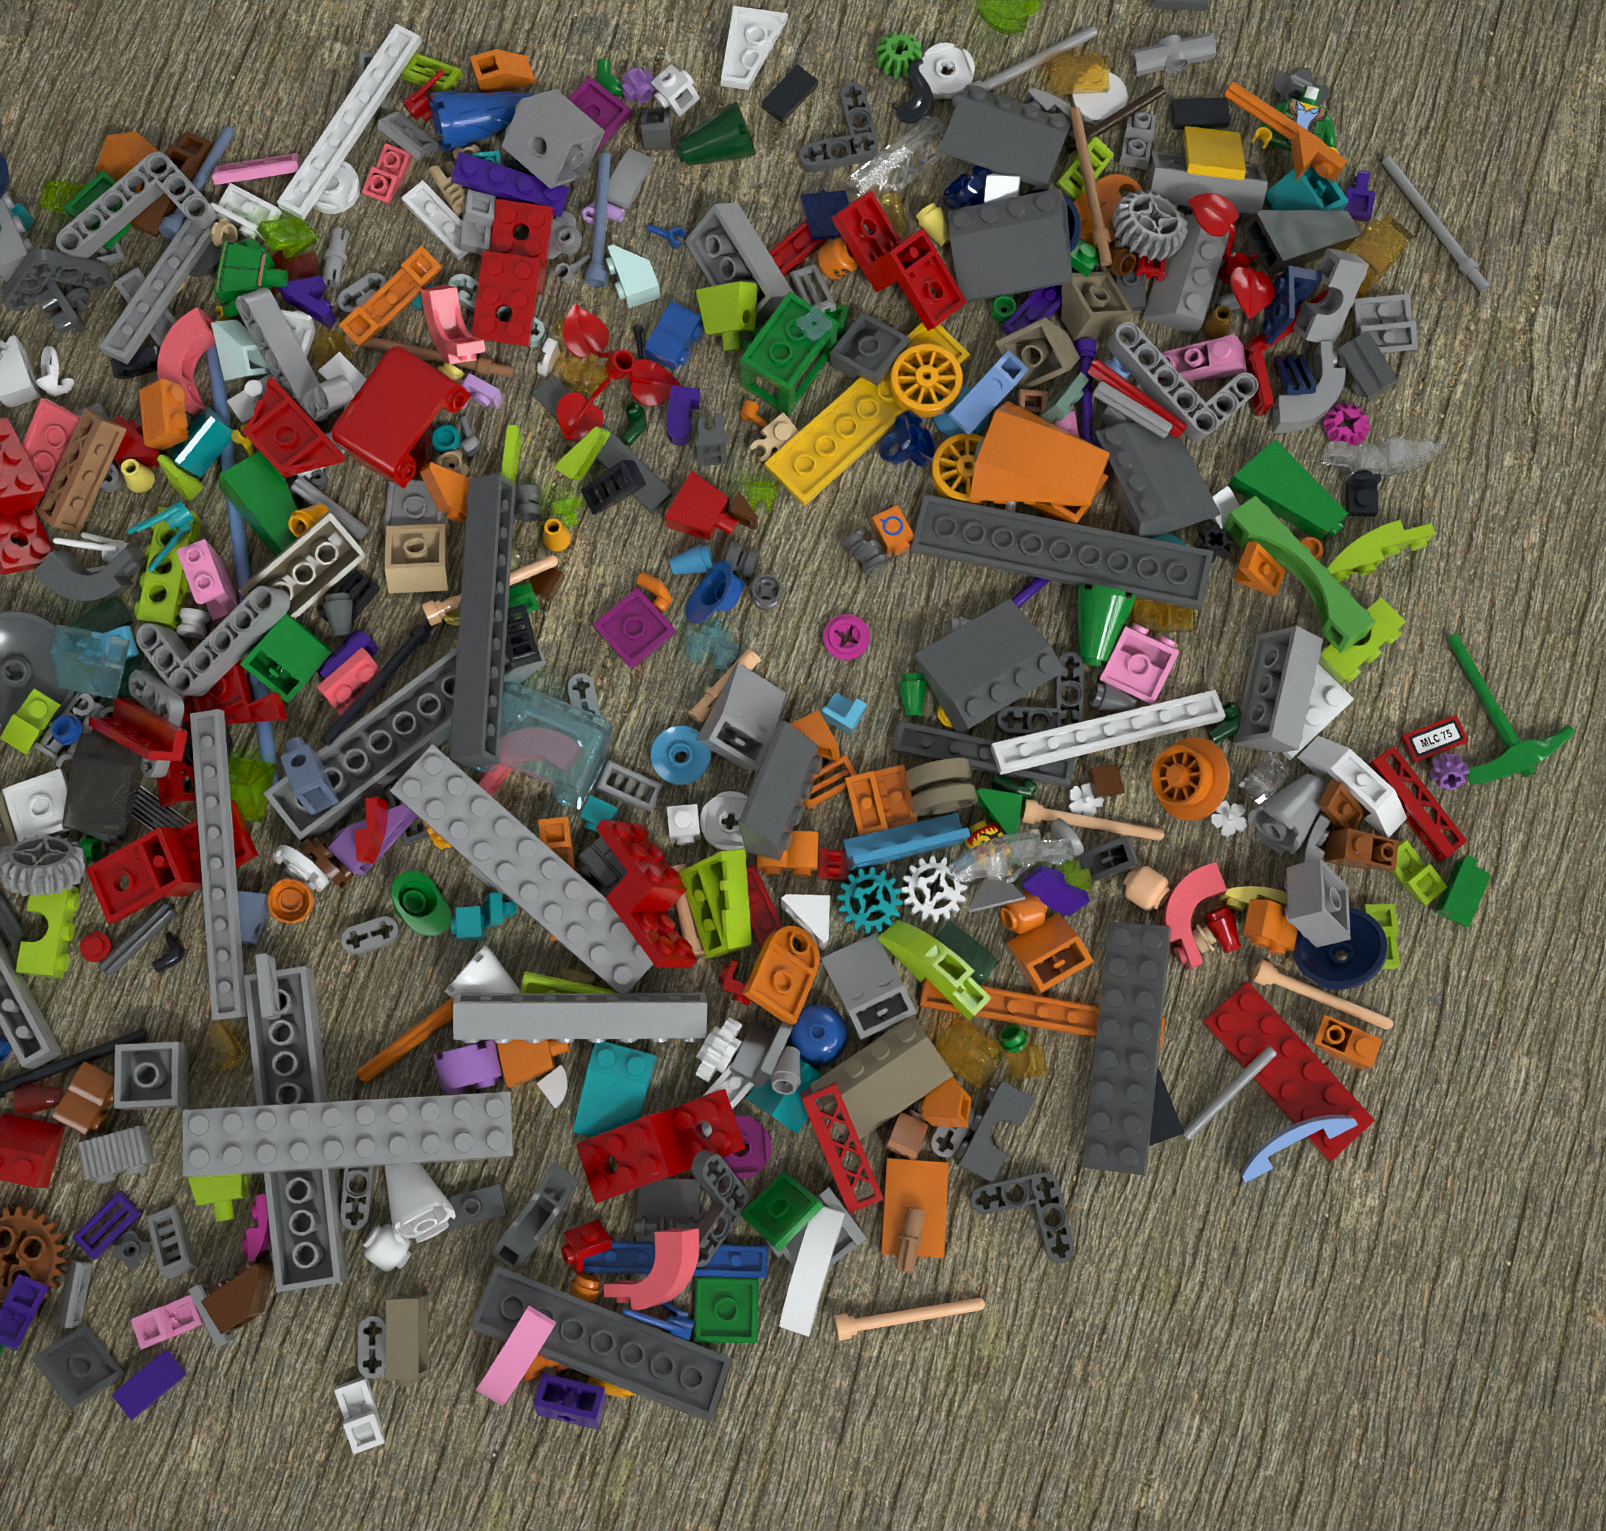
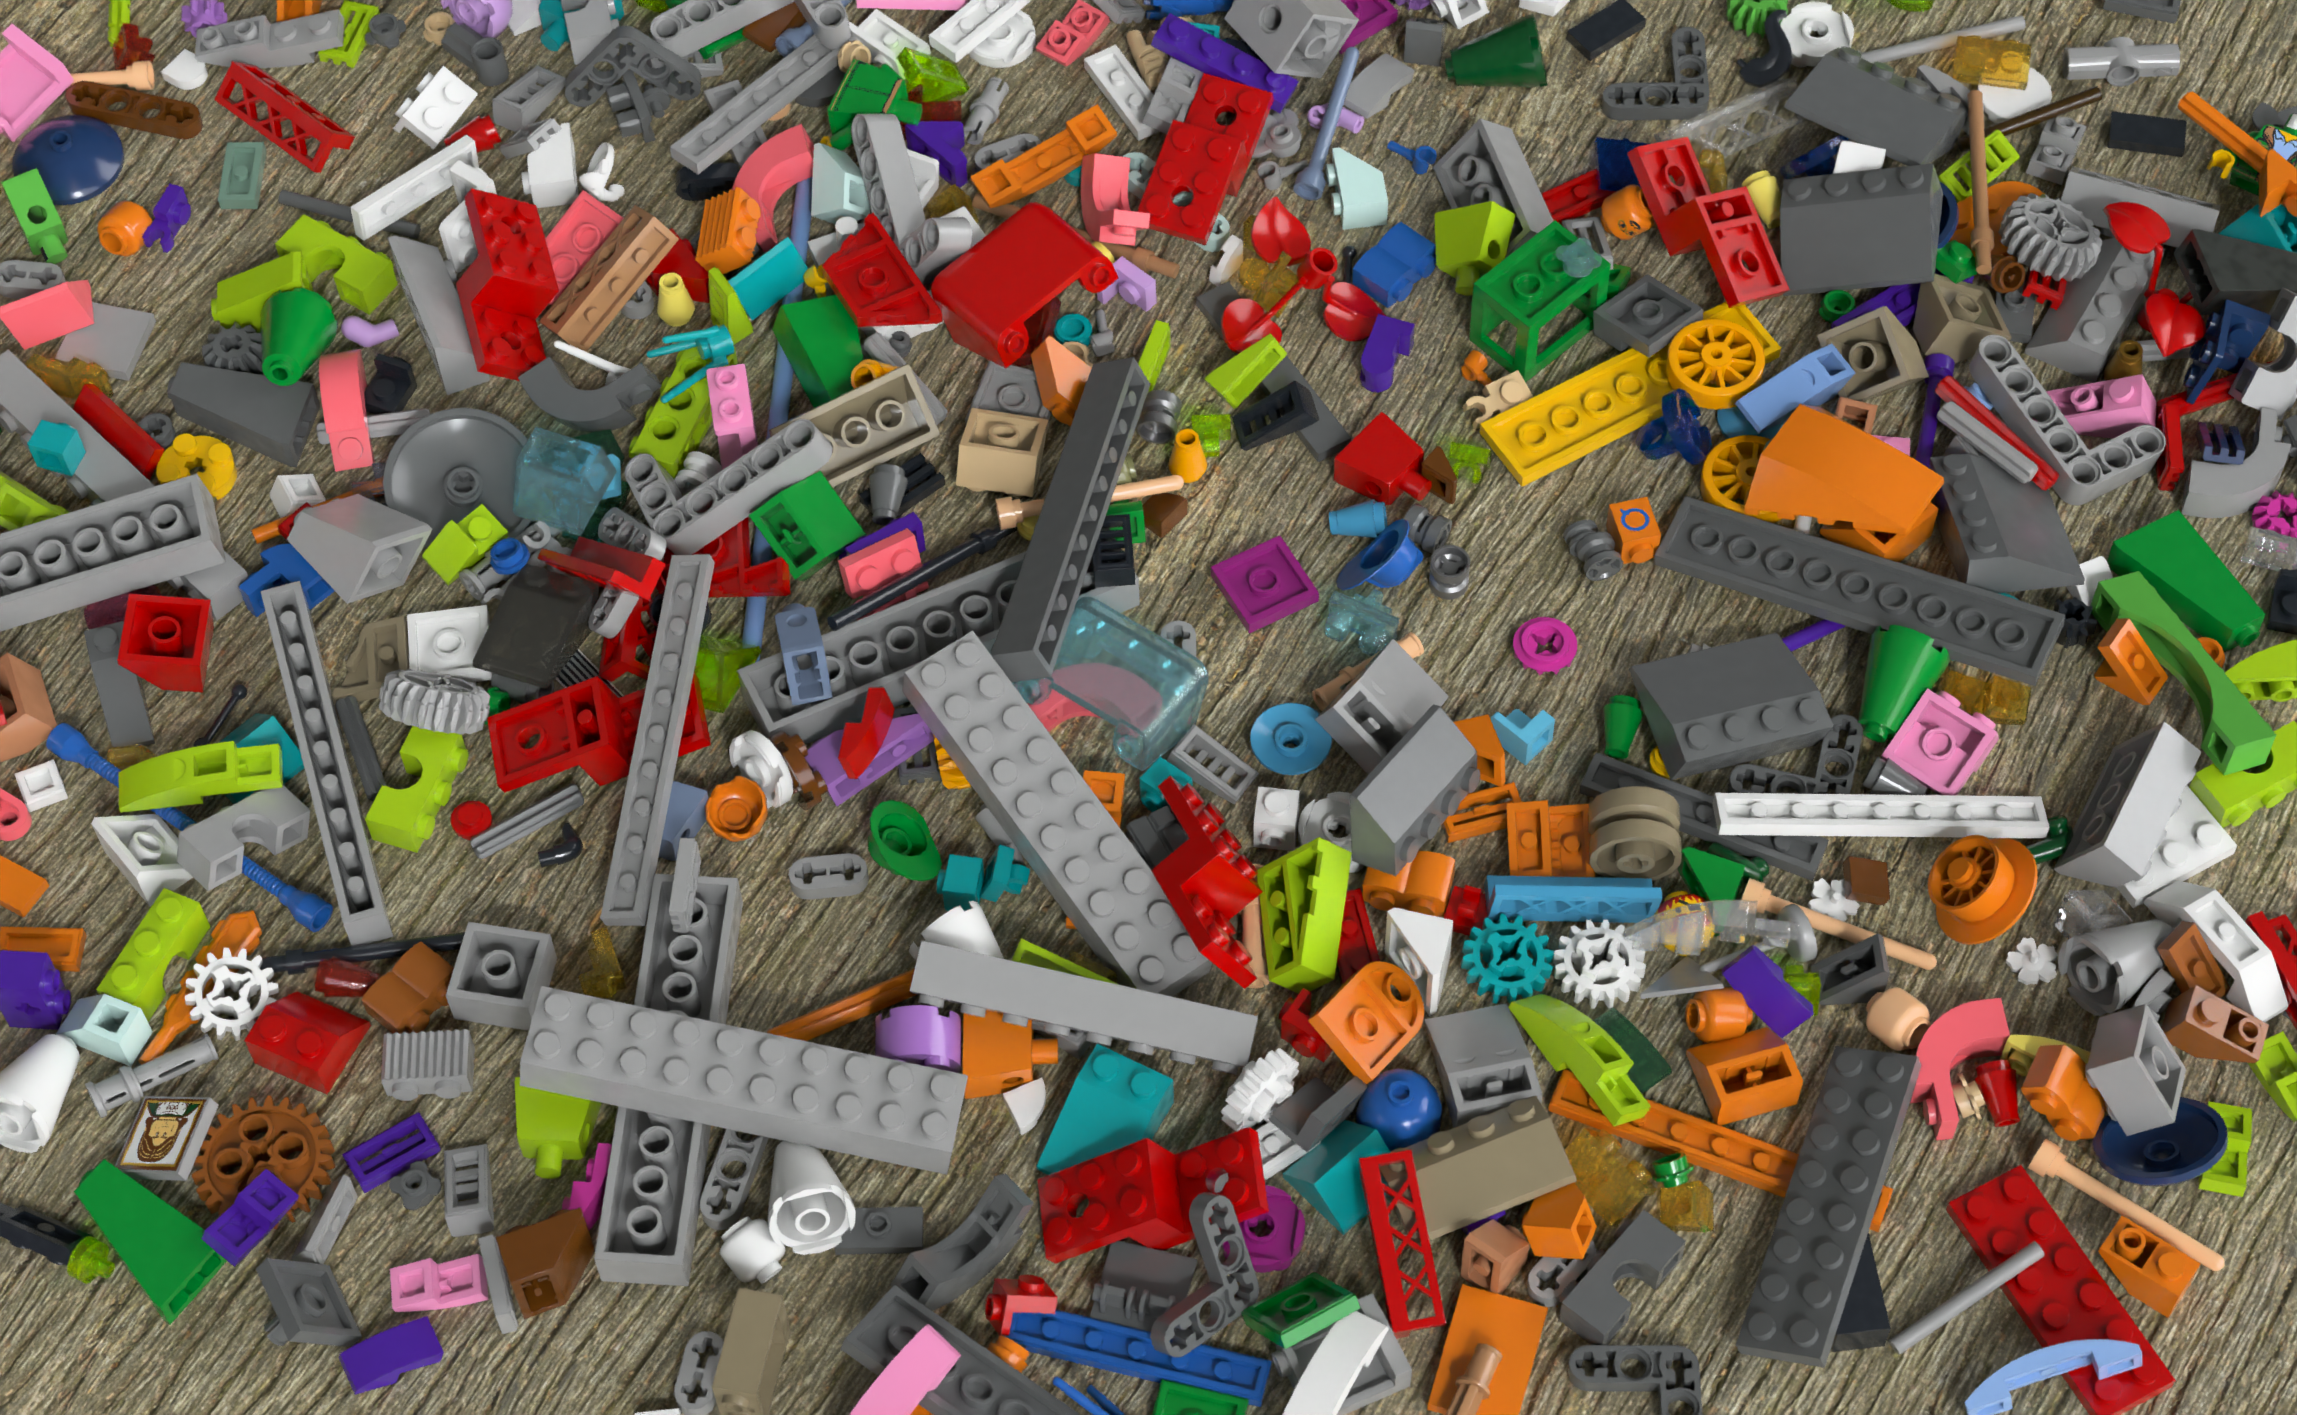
camera: 20 degrees right, 20 degrees down
coral arch [603,1228,699,1310] -> none
dark green arm [620,402,647,446] -> none
orange arm [637,572,672,612] -> none
dark grey hinge [696,413,727,466] -> none
light grey cone [770,1046,801,1095] -> none
sand green plate [1039,372,1089,422] -> none
yellow tile [1183,126,1246,180] -> none

